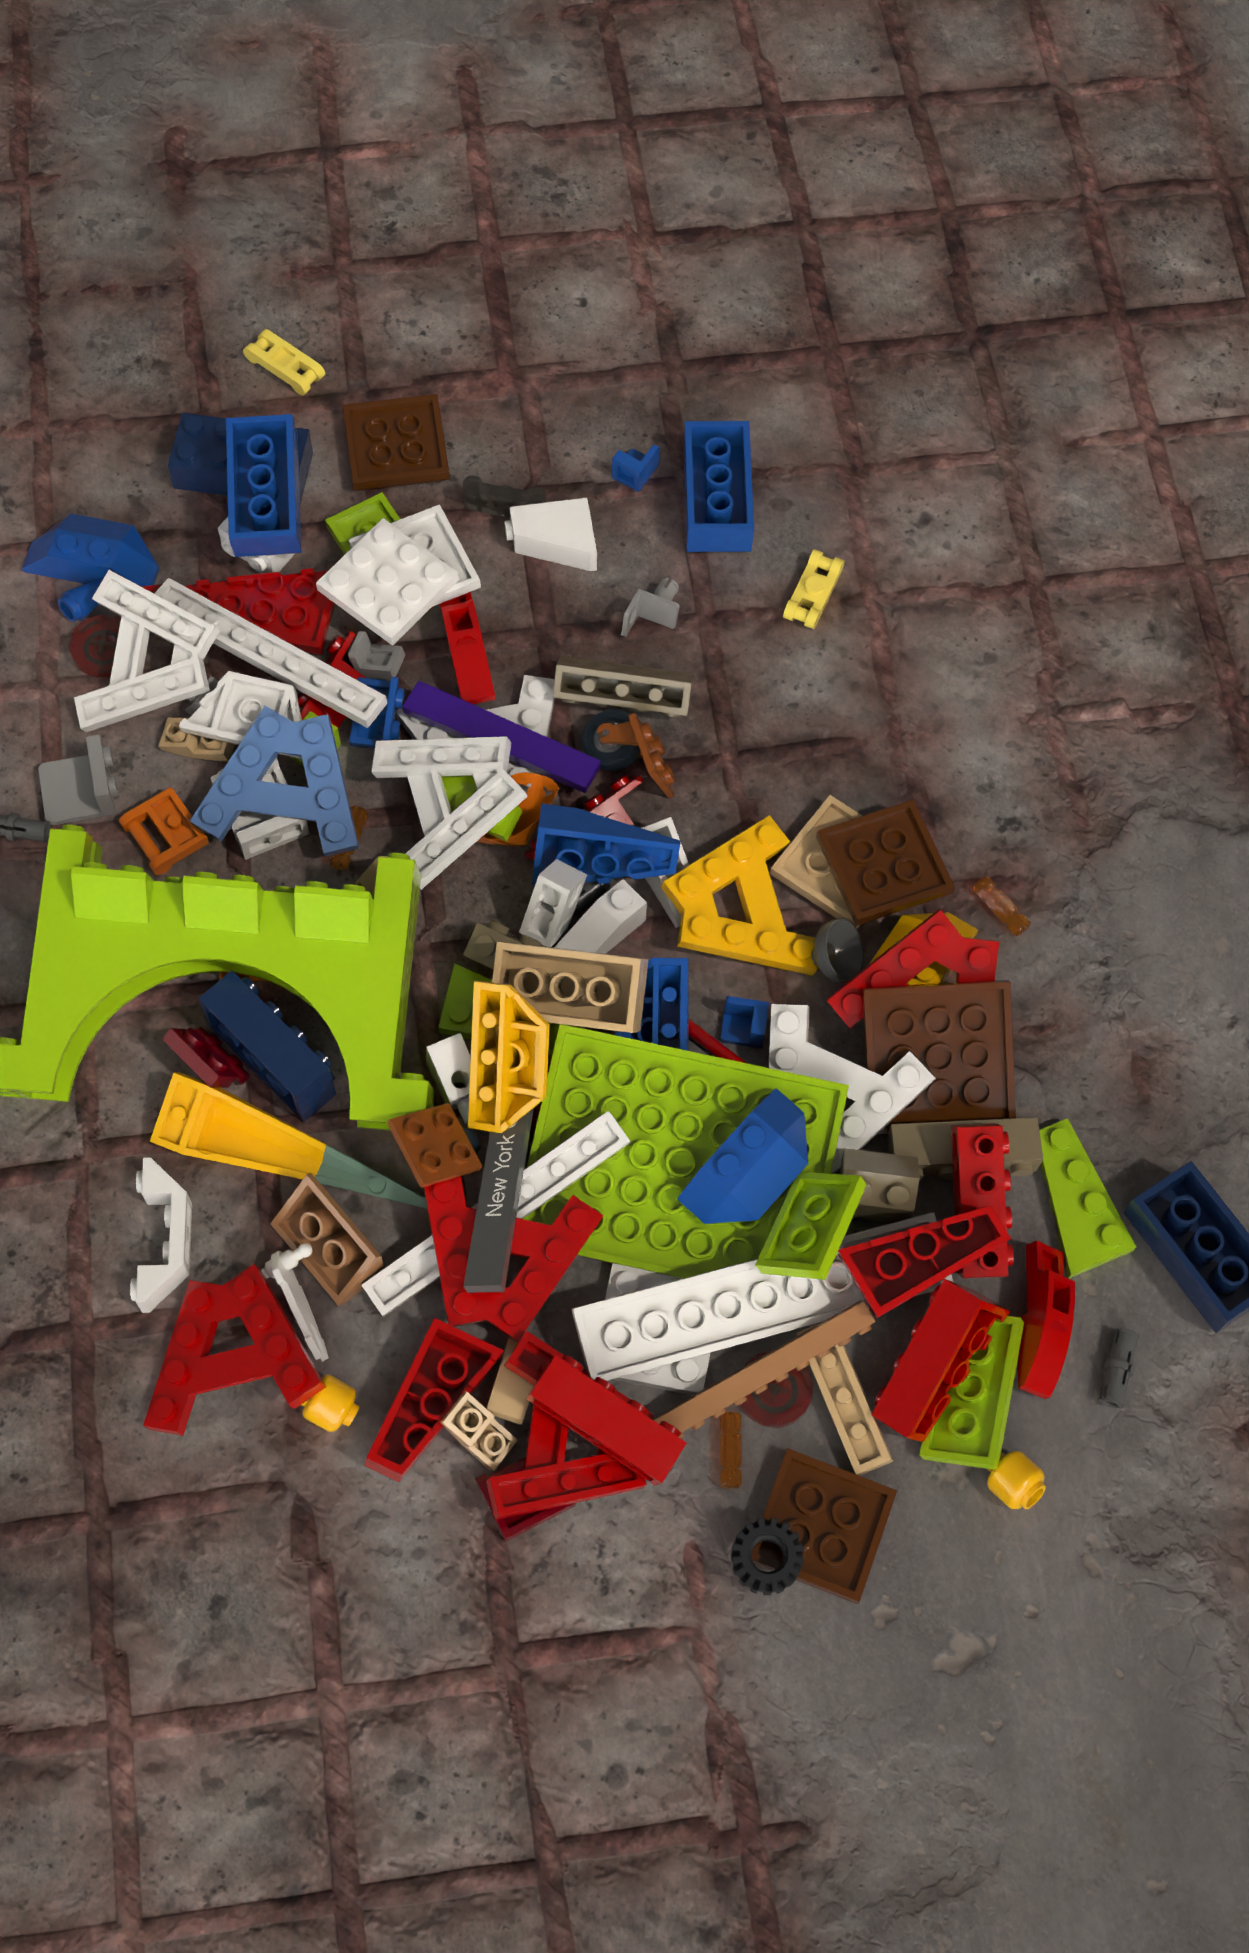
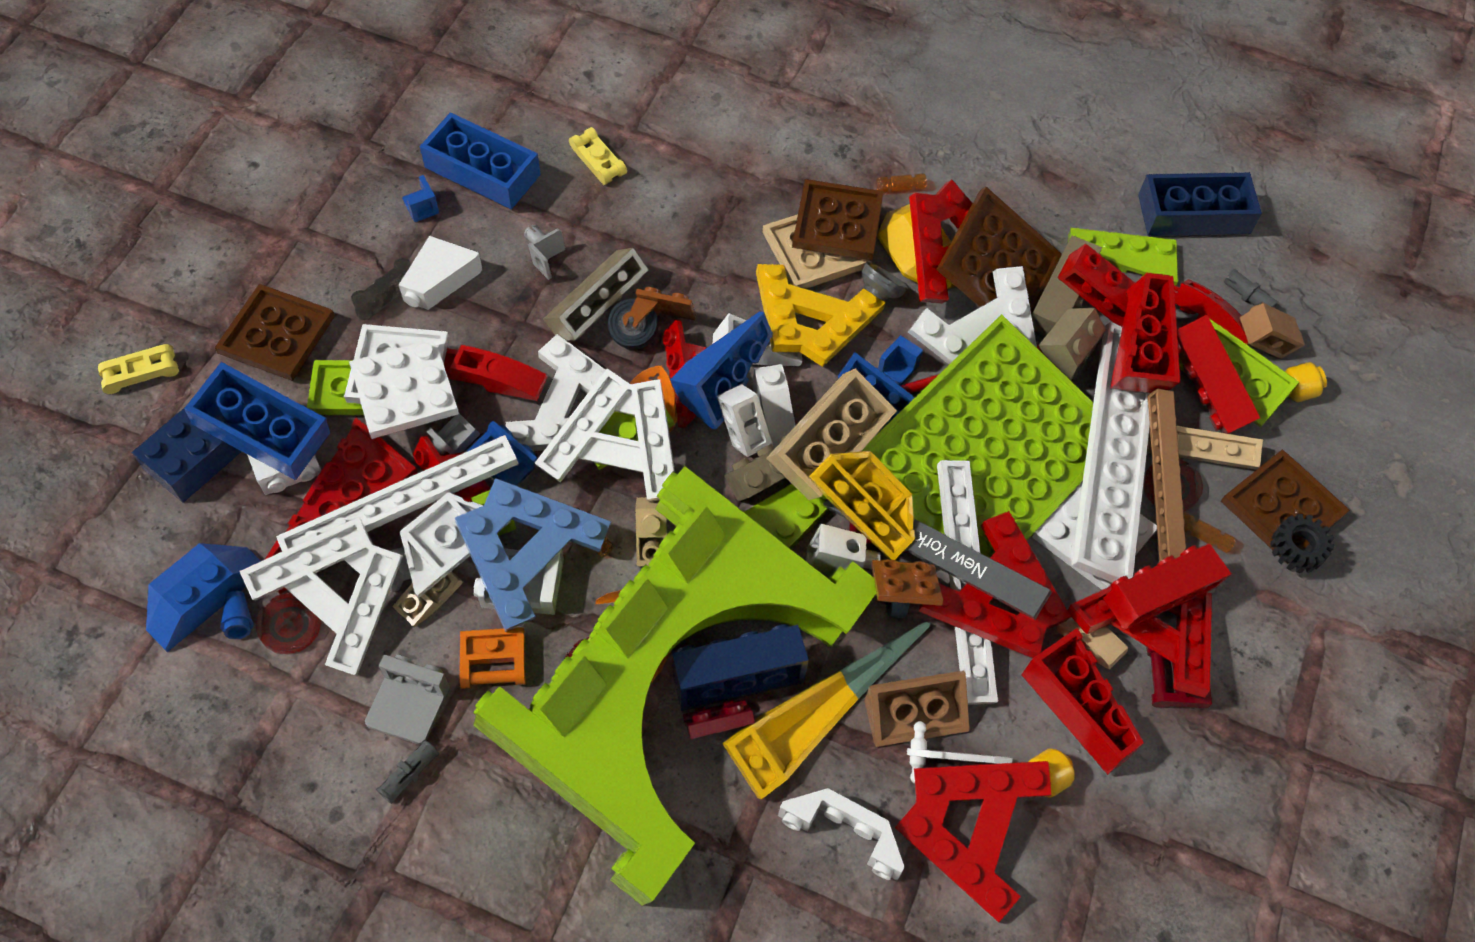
camera: 60 degrees left, 5 degrees down
dark purple tile [402,680,601,793] -> none
tan slope [441,1391,518,1471] -> none
blue wedge [677,1088,808,1224] -> none
lime plate [755,1172,867,1280] -> none
none -> medium nougat brick [1240,303,1305,359]

